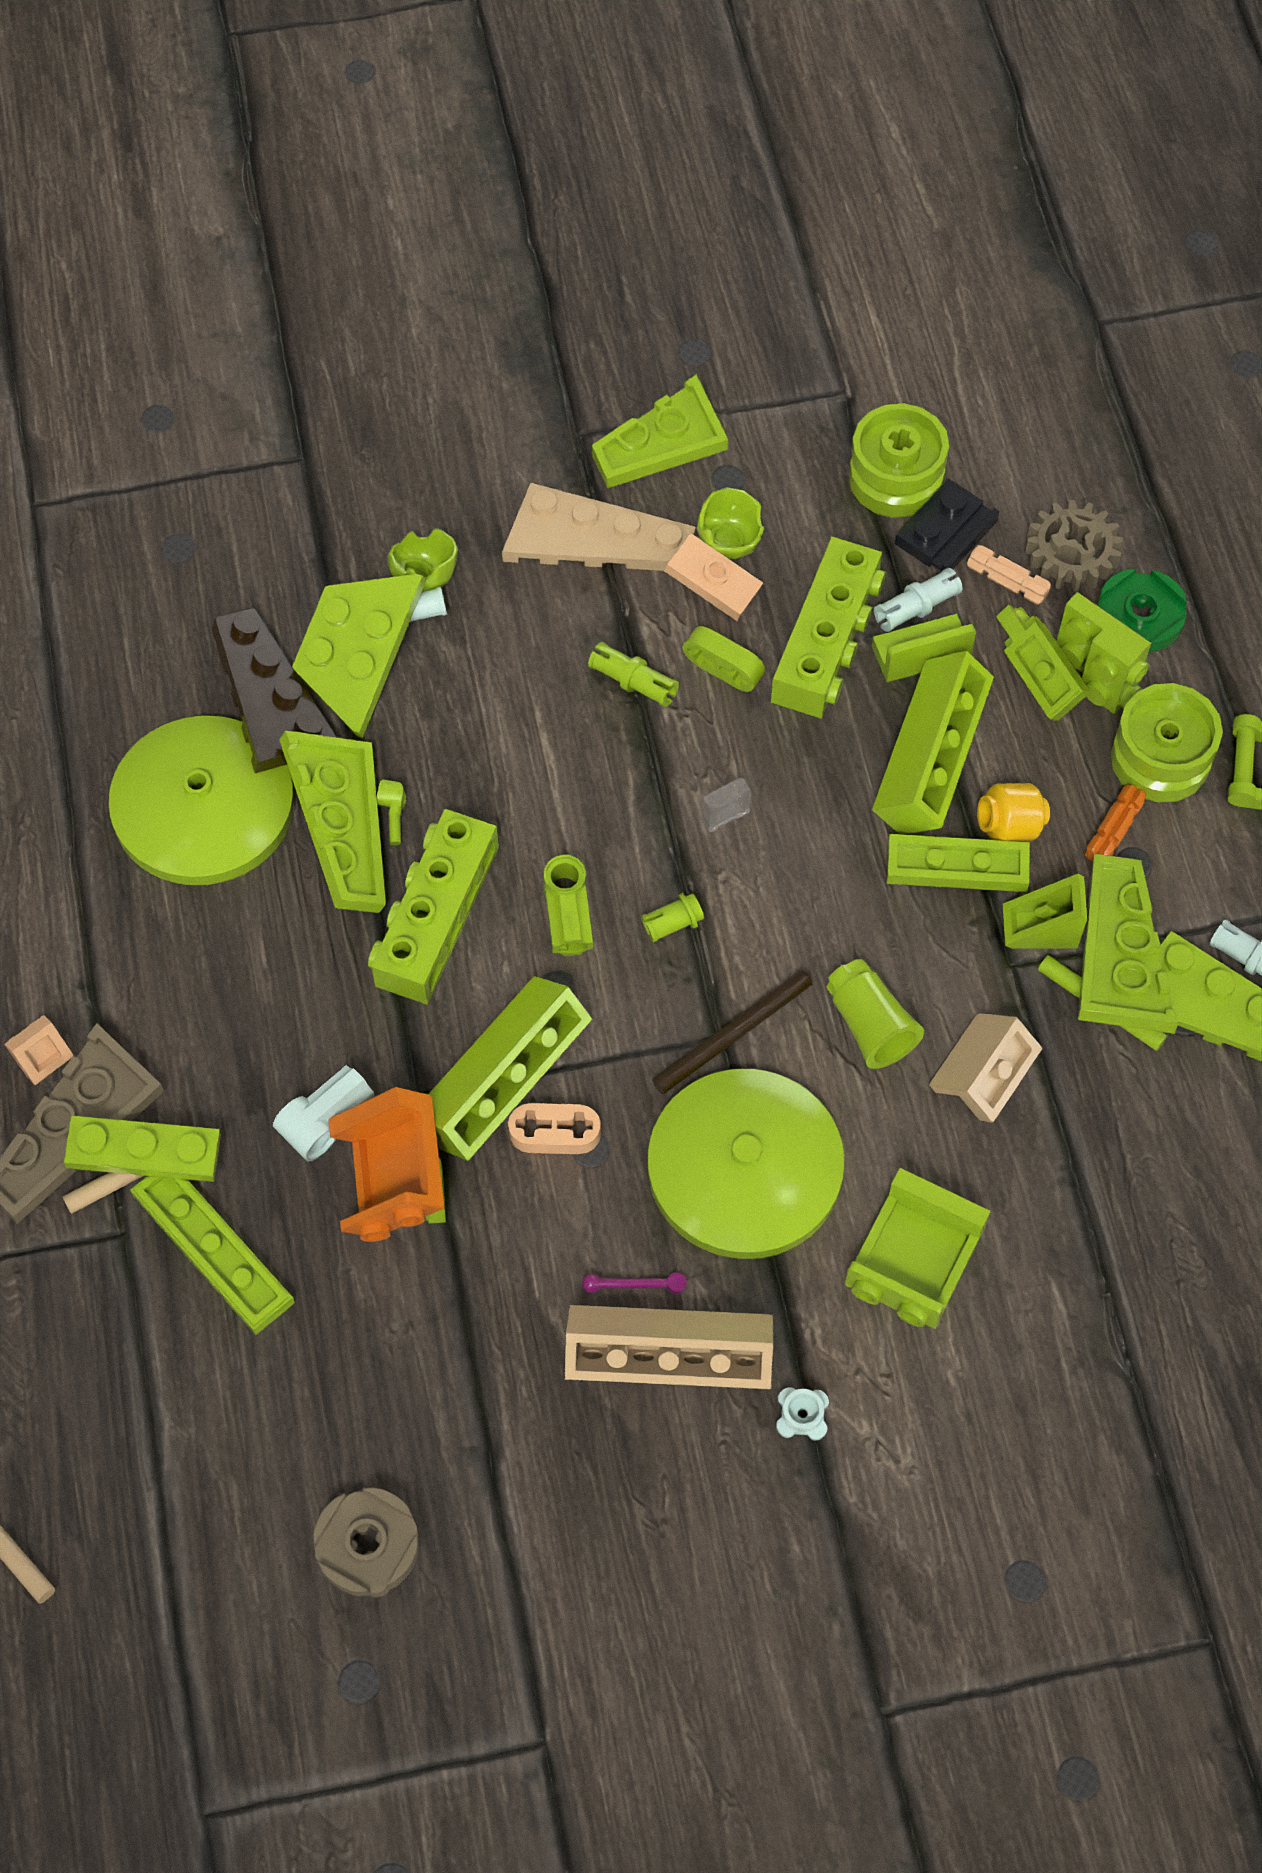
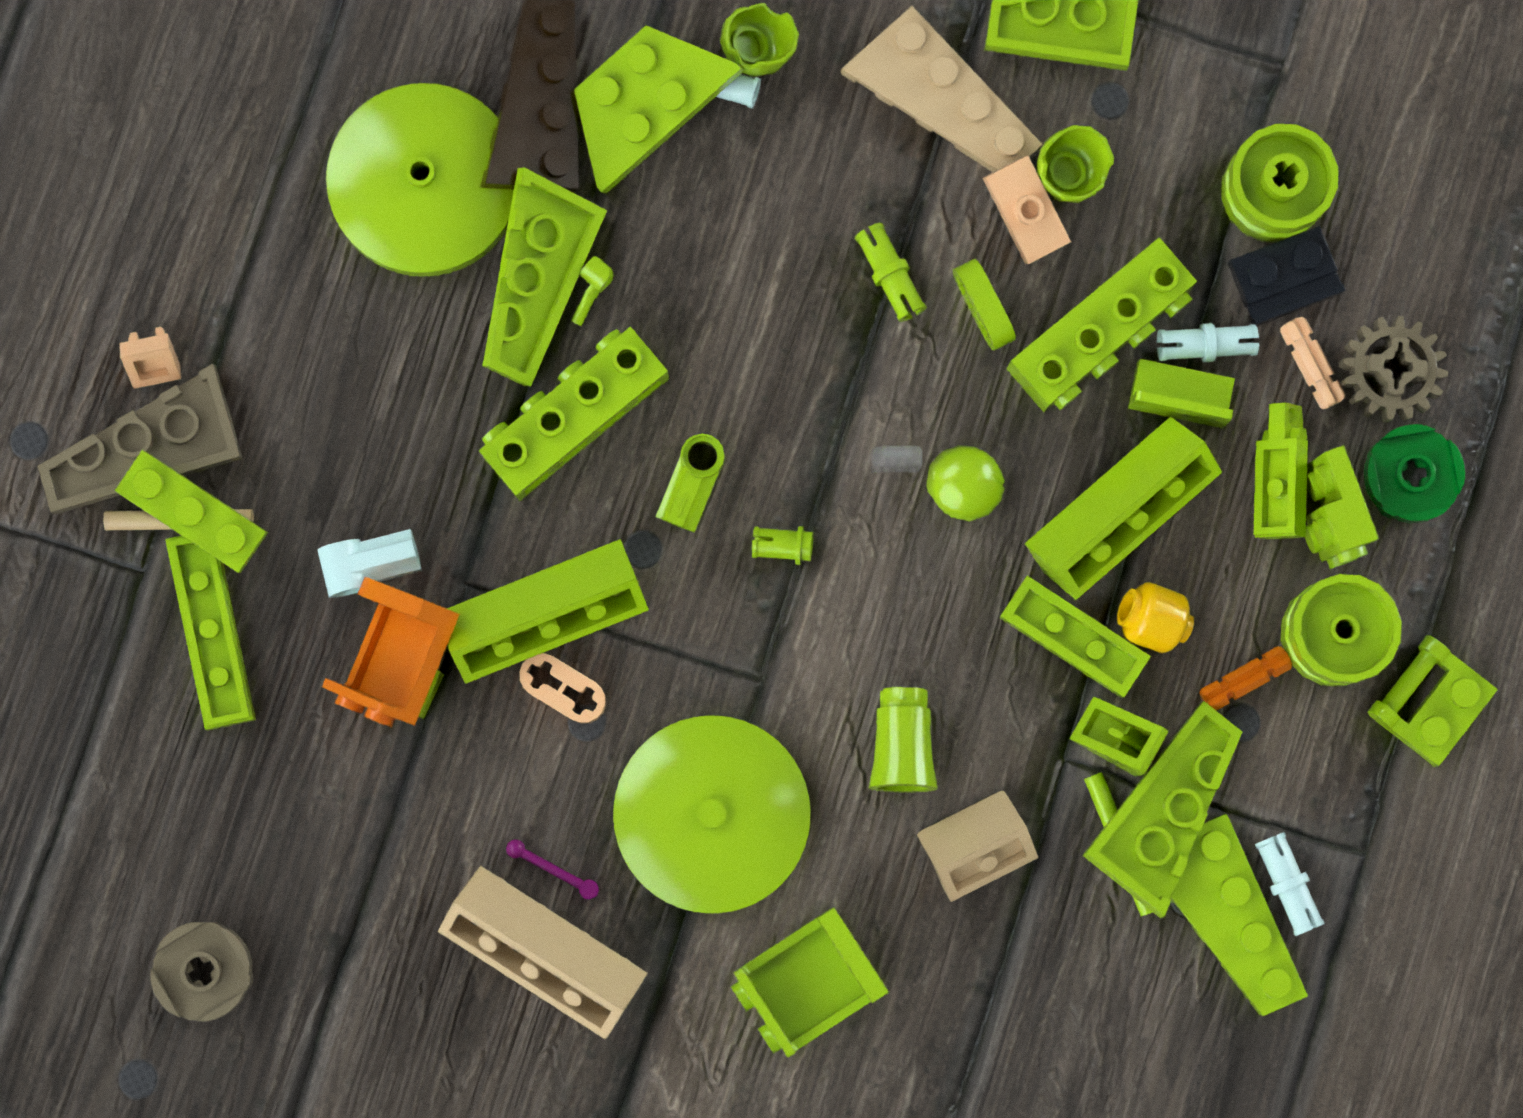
camera: 25 degrees right, 20 degrees up
dark brown bar [652,970,813,1095] -> none
light aqua plate [776,1387,829,1440] -> none
none -> lime hair [926,445,1005,522]

